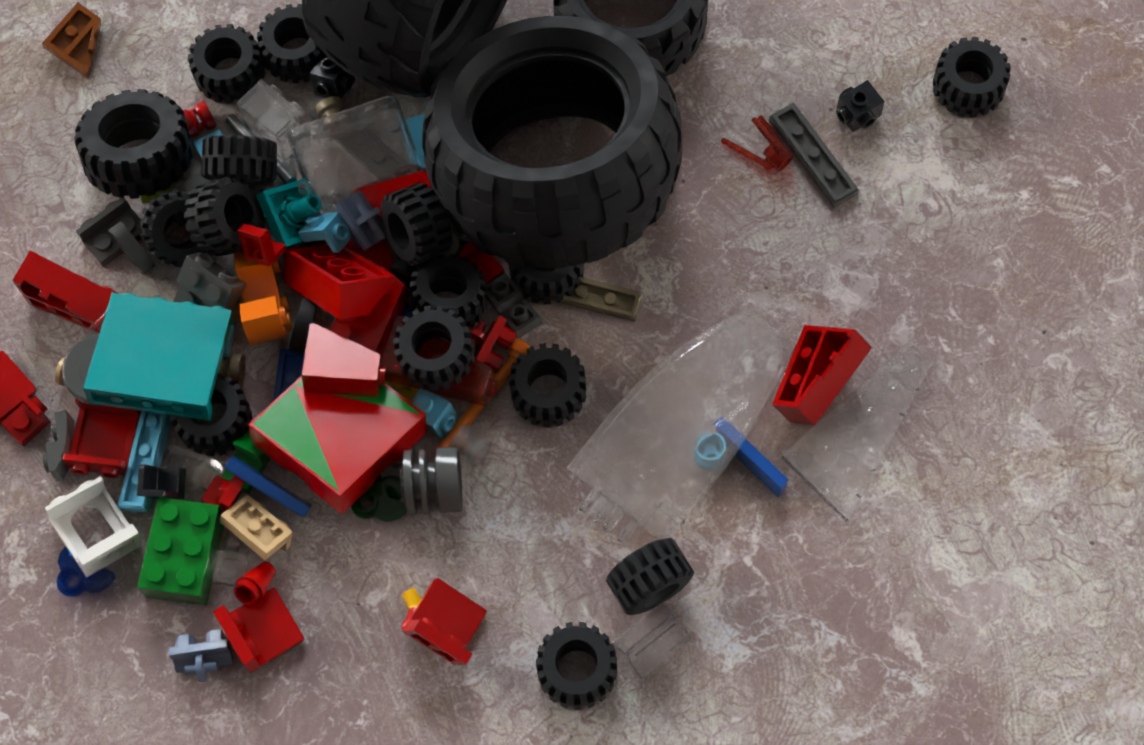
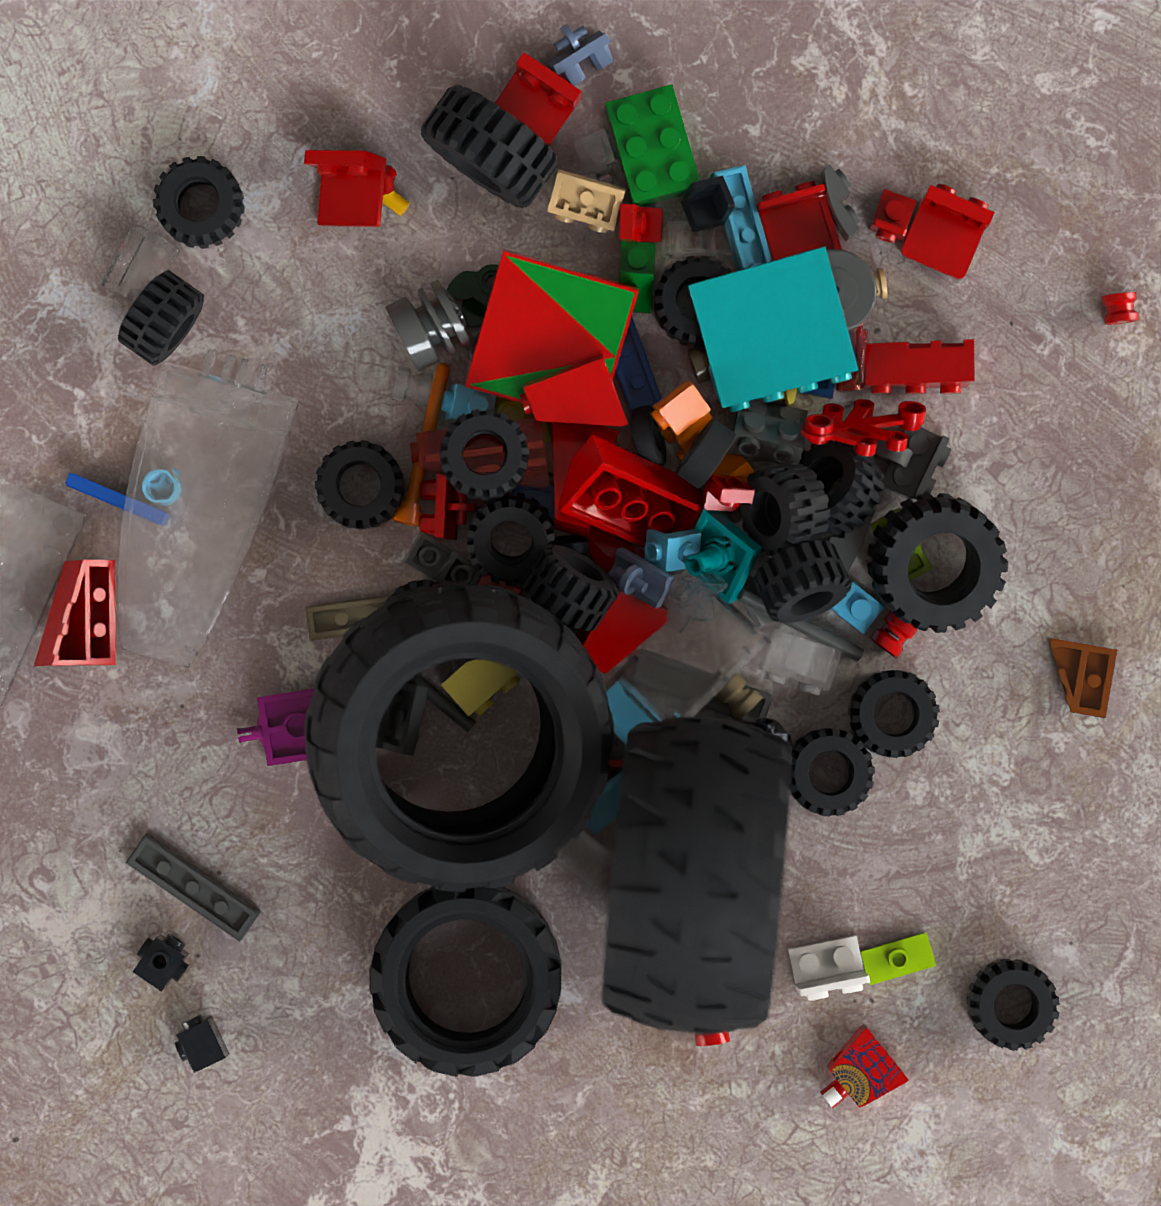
camera: 145 degrees right, 20 degrees up
white panel [45,476,142,578] -> none
clear blue plate [56,546,116,597] -> none
blue tile [224,456,312,517] -> none
red cone [234,561,276,605] -> none
clear red plant [721,115,794,172] -> none
black tyre [933,37,1011,118] -> none
none -> black brick [175,1014,230,1073]
none -> magenta plate [237,688,314,766]
none -> black tyre [421,85,558,208]
none -> black tyre [676,419,736,489]
none -> red plant [801,399,926,456]

